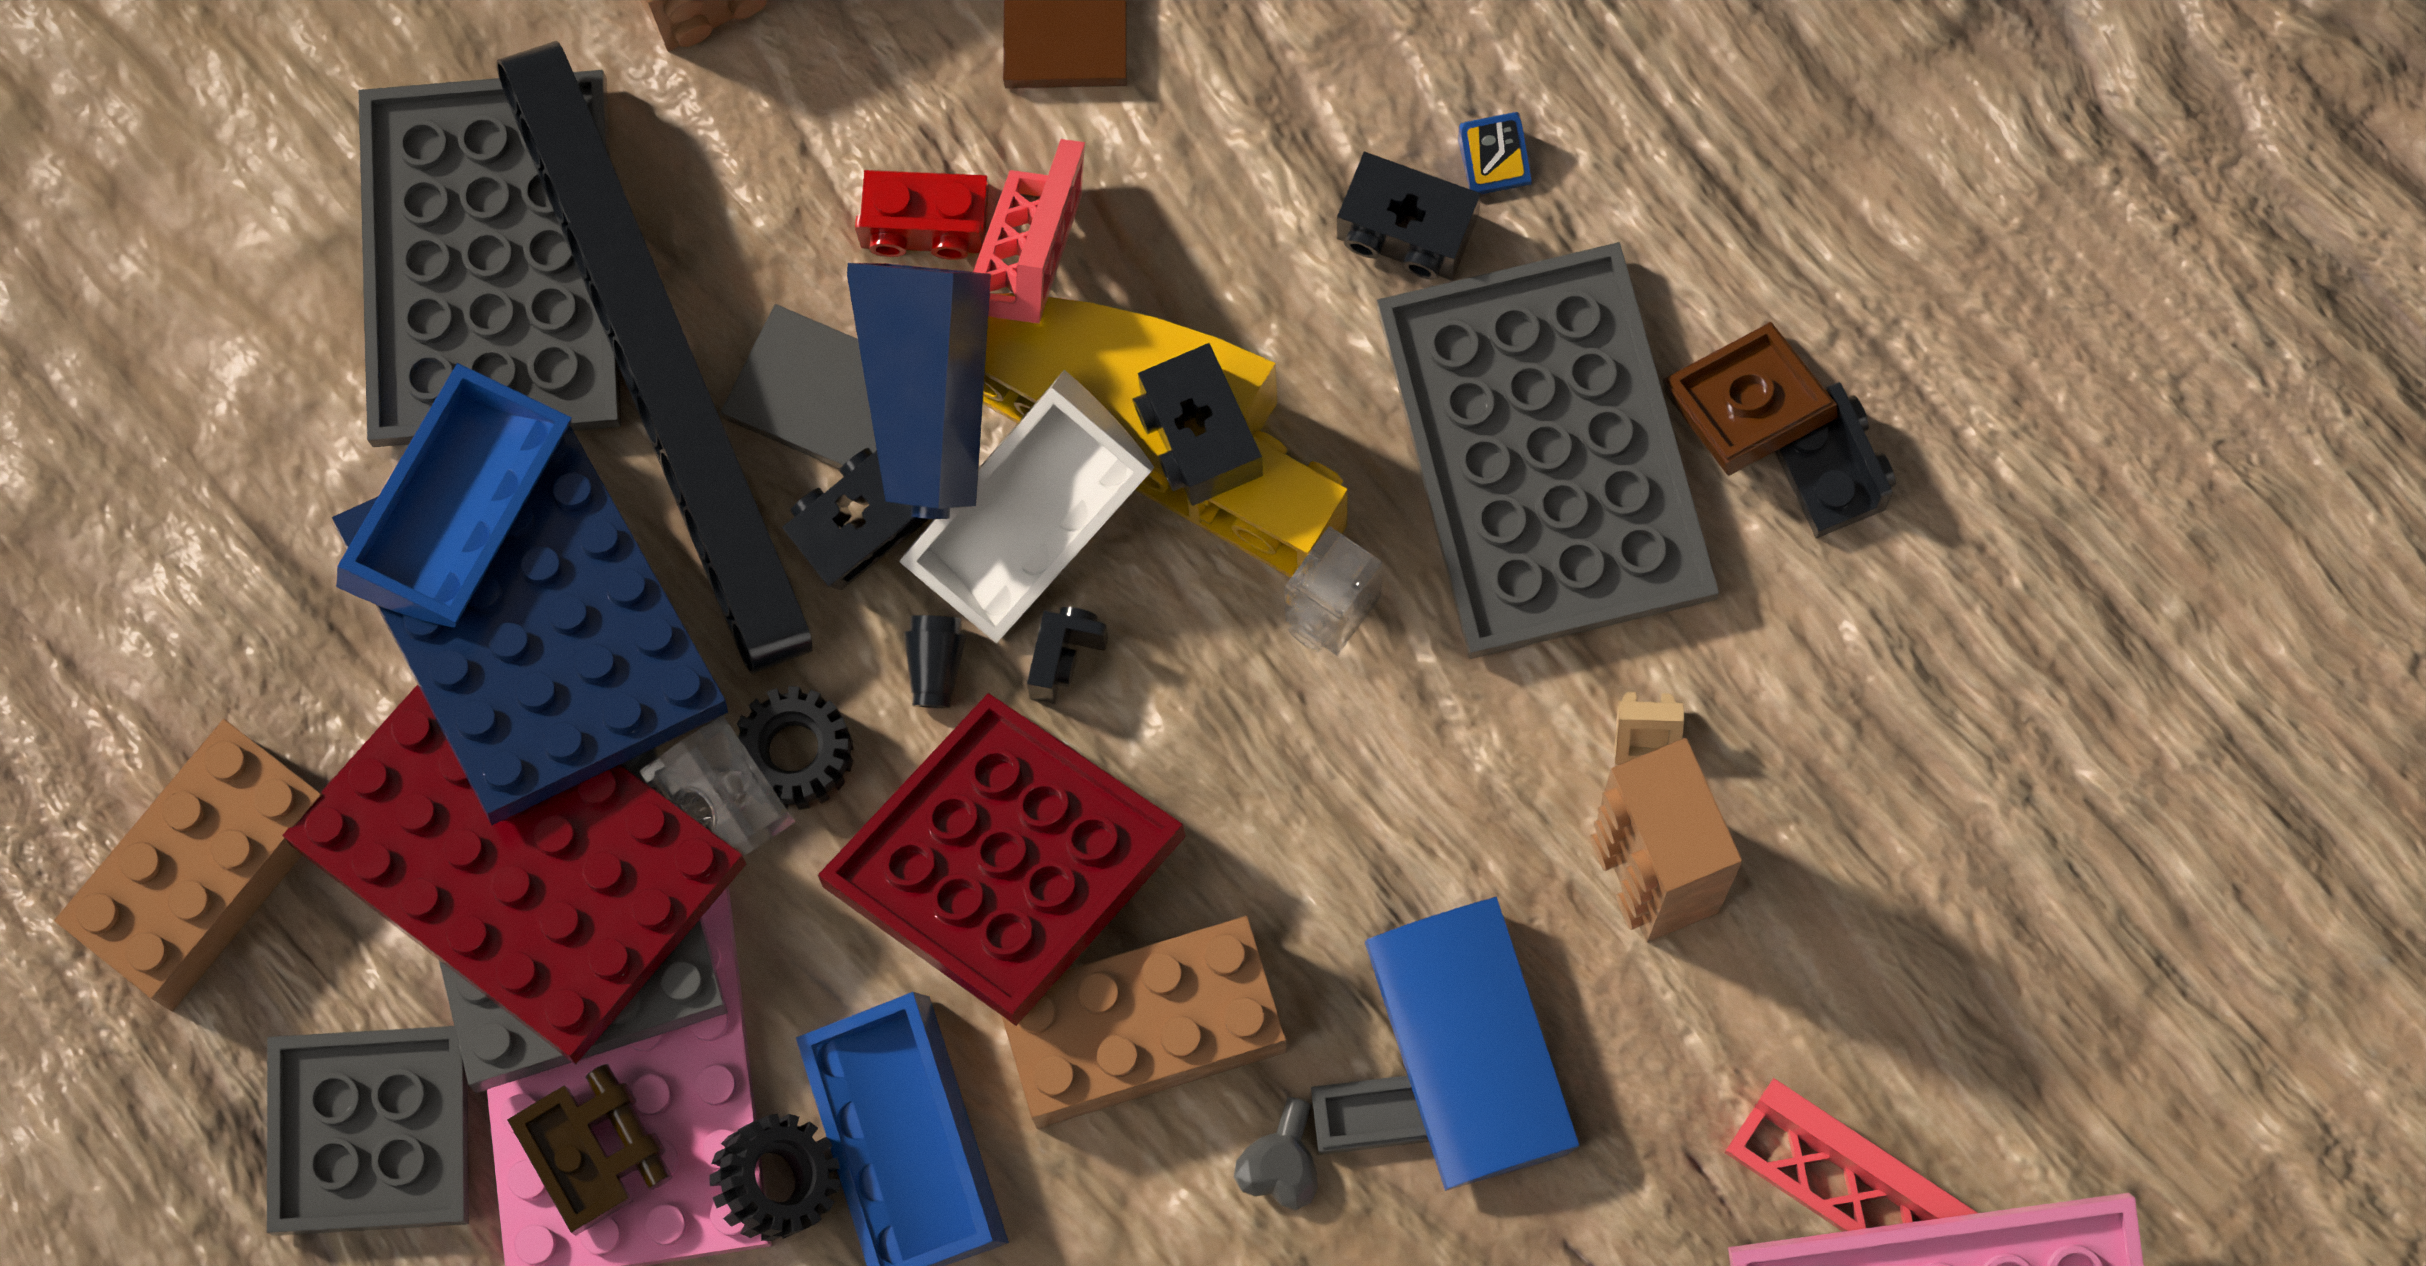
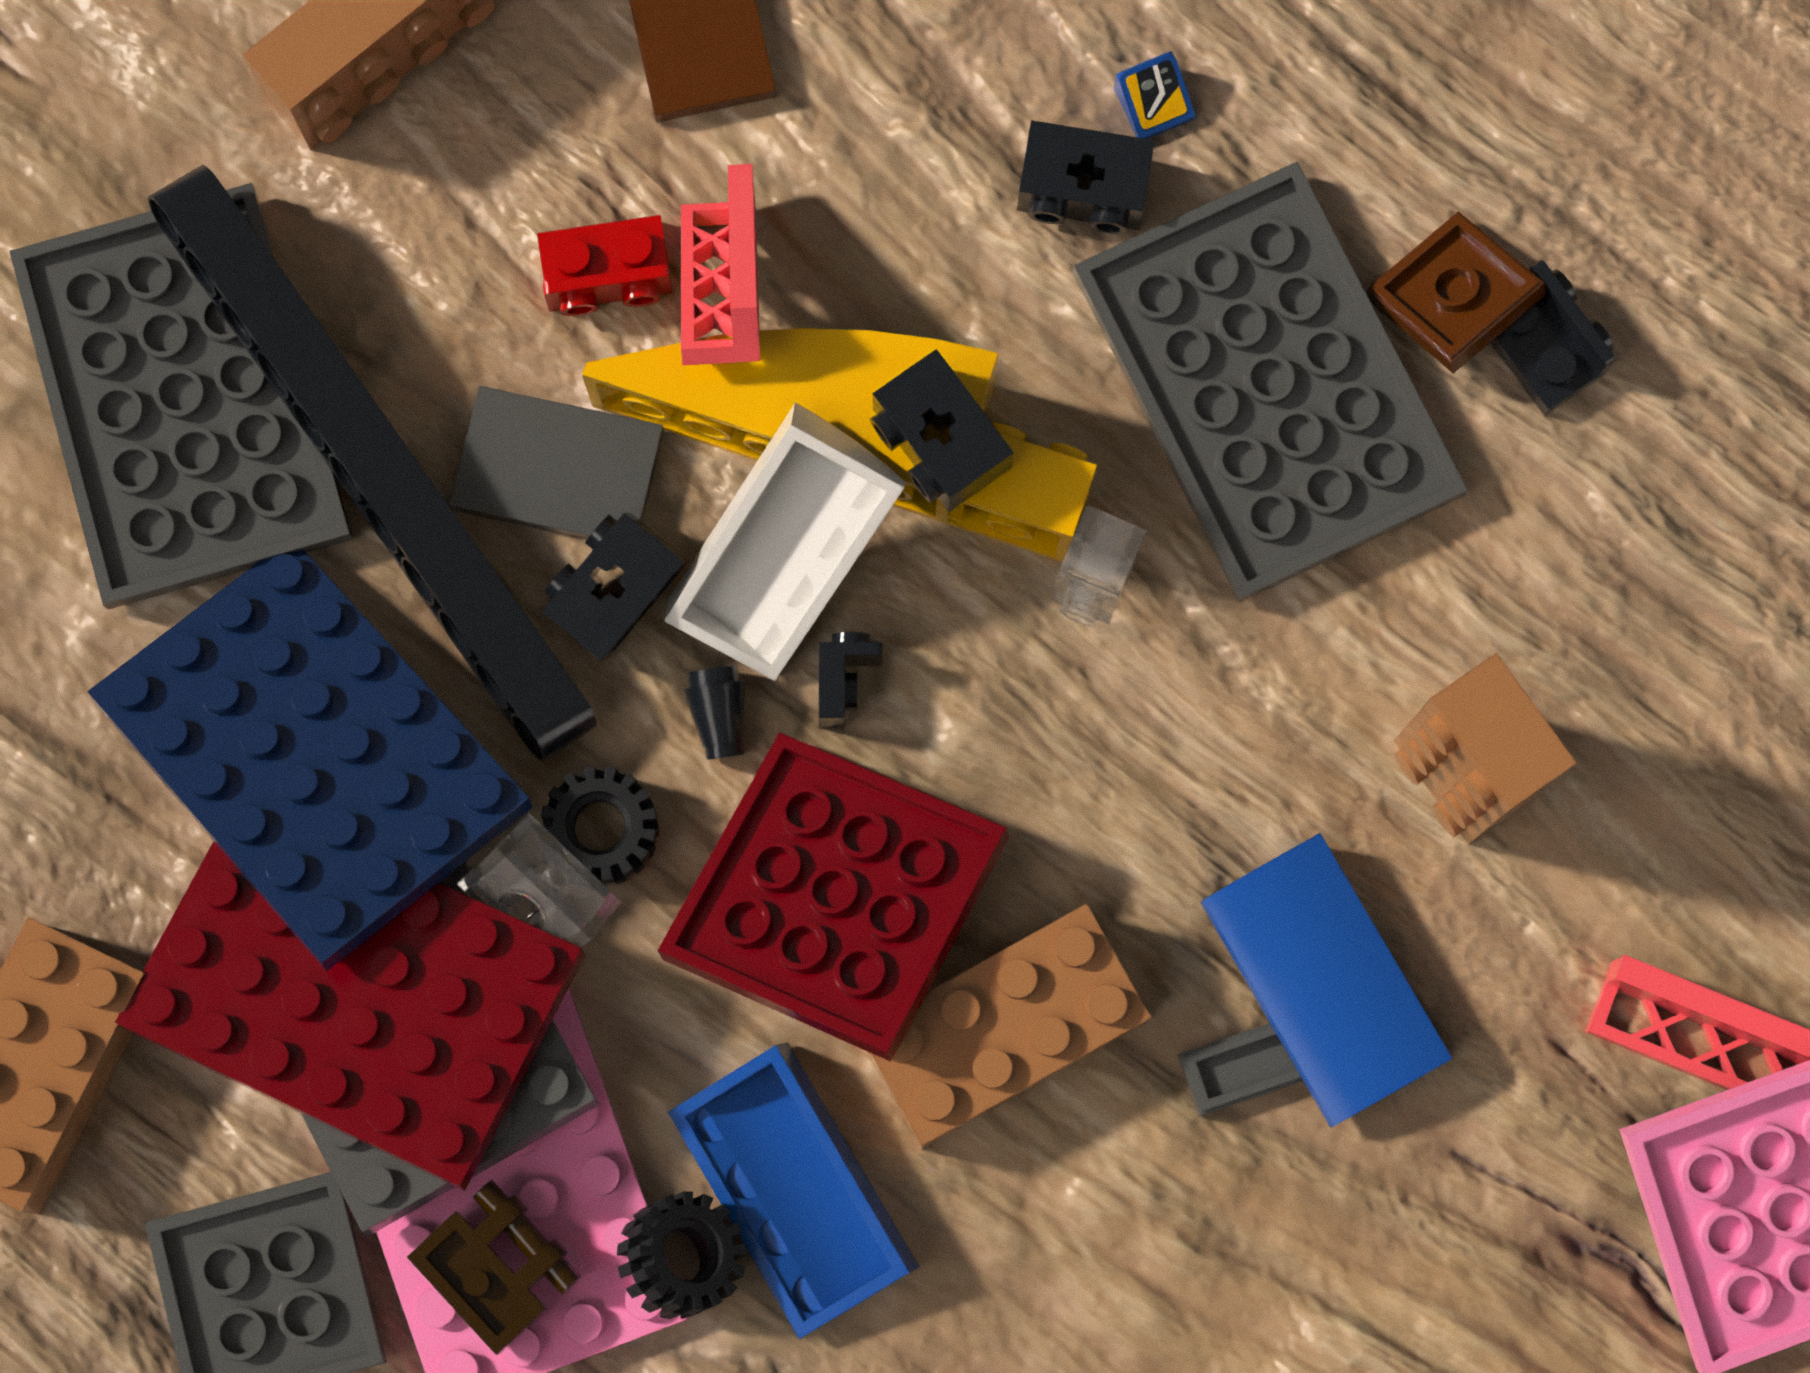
camera: 20 degrees left, 5 degrees up
blue slope [336,363,572,628] -> none
dark blue slope [847,263,991,519] -> none
dark grey rock [1233,1097,1318,1211] -> none
tan tile [1614,692,1684,765] -> none

